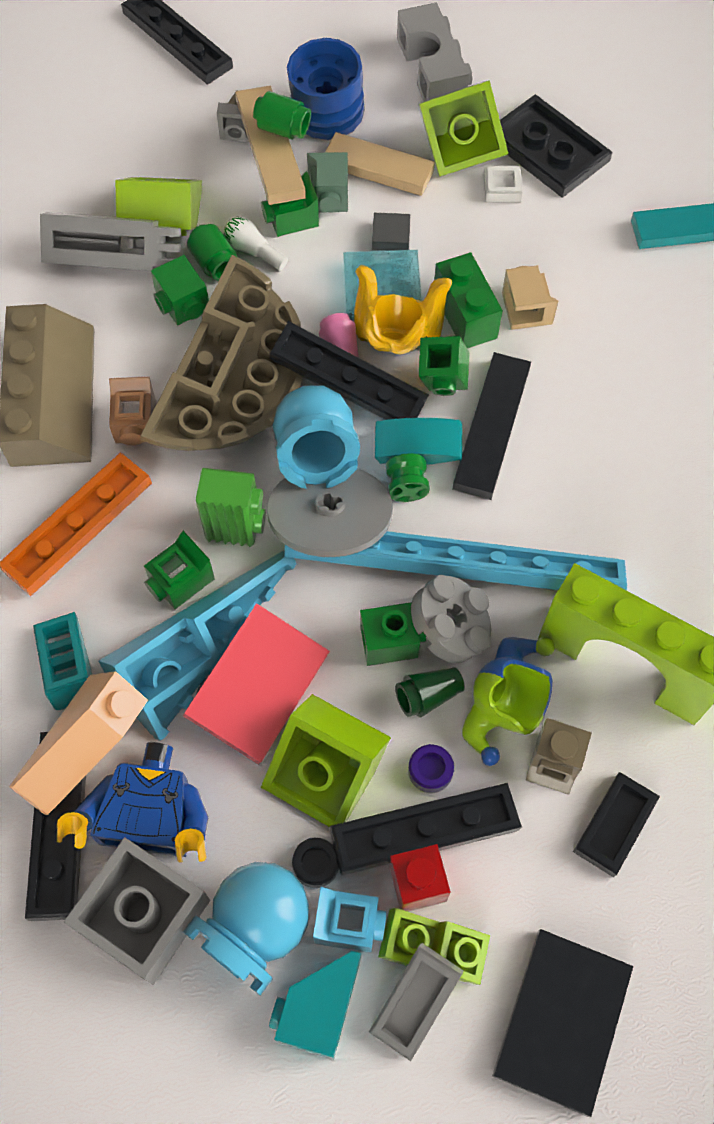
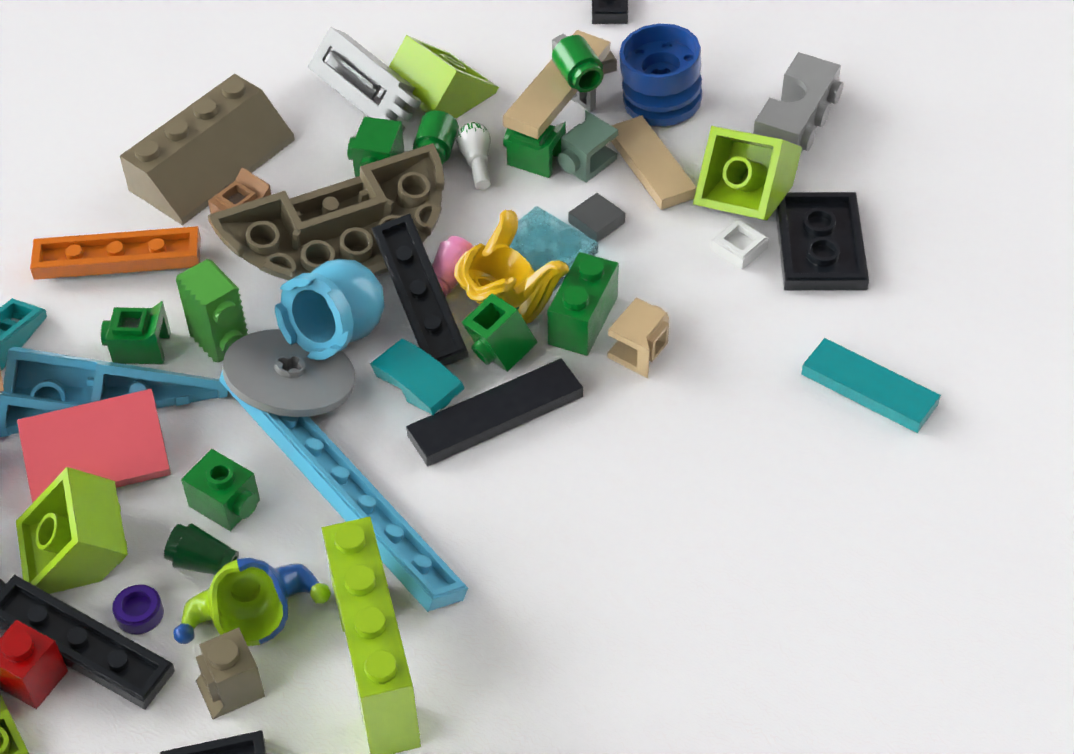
camera: 45 degrees right, 15 degrees down
green wheel [385,453,430,502] -> none
light grey plate [411,575,491,663] -> none

